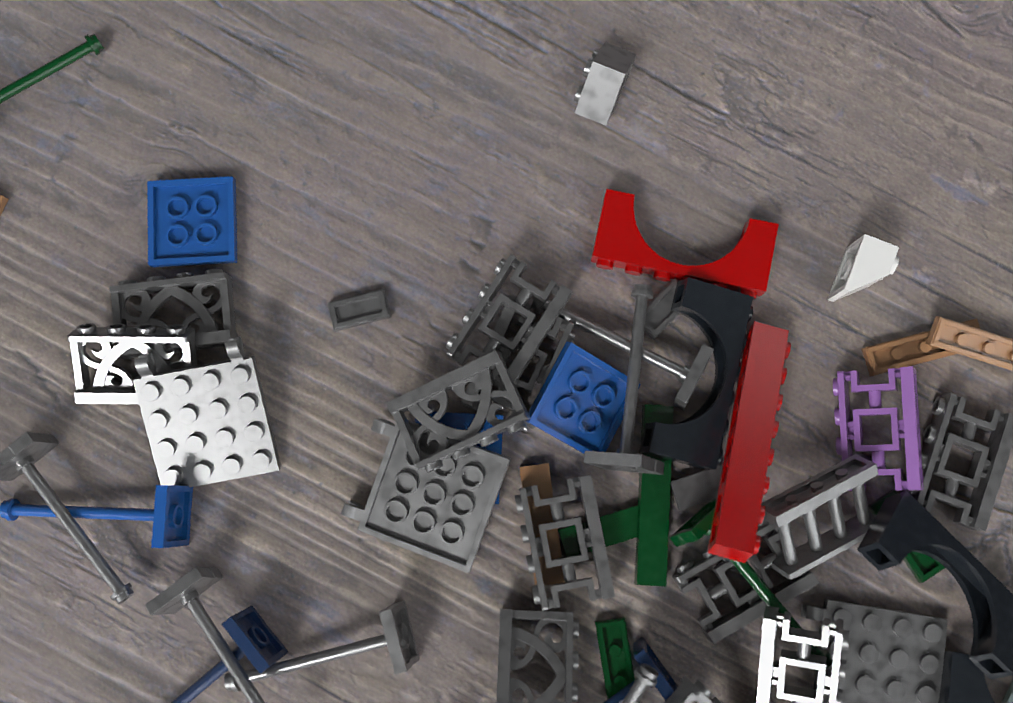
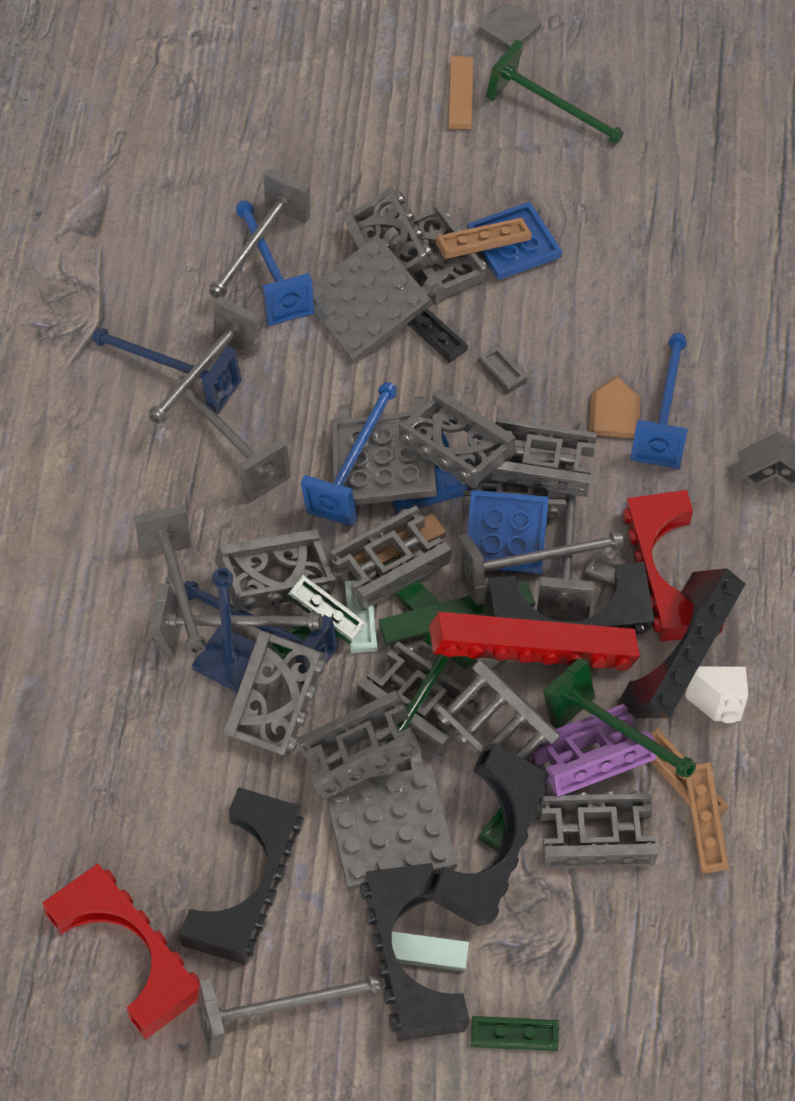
camera: 60 degrees right, 25 degrees down
none -> tile [286,575,366,645]
none -> blue tile [301,382,397,527]
none -> light aqua tile [345,579,377,653]
none -> black tile [407,309,468,363]
none -> medium nougat tile [435,218,532,259]
none -> dark green tile [543,658,696,778]
none -> medium nougat tile [589,375,641,439]
none -> black arch [617,568,746,718]
none -> blue tile [630,333,688,469]

